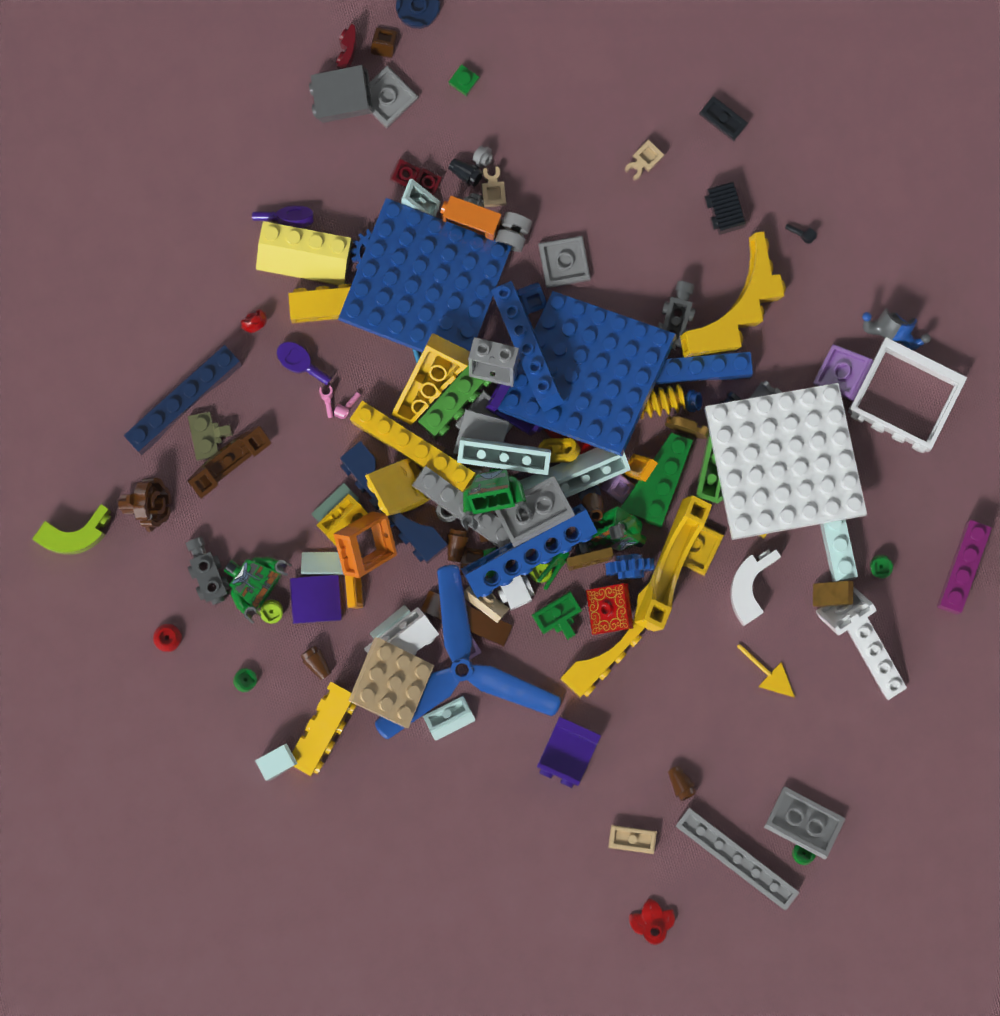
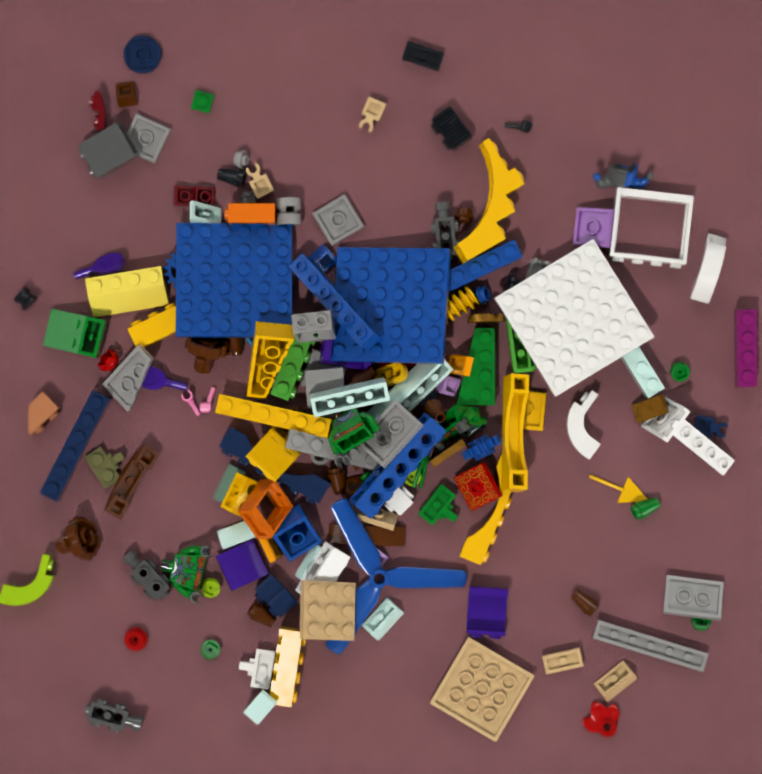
camera: 20 degrees left, 5 degrees up
none -> black wheel [14,287,38,311]
none -> nougat slope [28,392,61,435]
none -> green slope [43,309,107,359]
none -> dark grey brick [84,698,144,732]
none -> light grey wing [102,344,154,412]
none -> reddish brown piece [185,338,230,374]
none -> reddish brown cone [225,338,243,356]
none -> white hinge [238,648,276,690]
none -> dark blue brick [254,574,298,618]
none -> blue slope [273,504,322,562]
none -> reddish brown cone [349,366,378,385]
none -> tan plate [429,636,535,742]
none -> reddish brown plate [455,208,474,223]
none -> tan slope [593,660,637,702]
none -> green cone [630,497,660,520]
none -> white arch [690,233,727,304]
none -> dark blue plate [693,415,728,437]

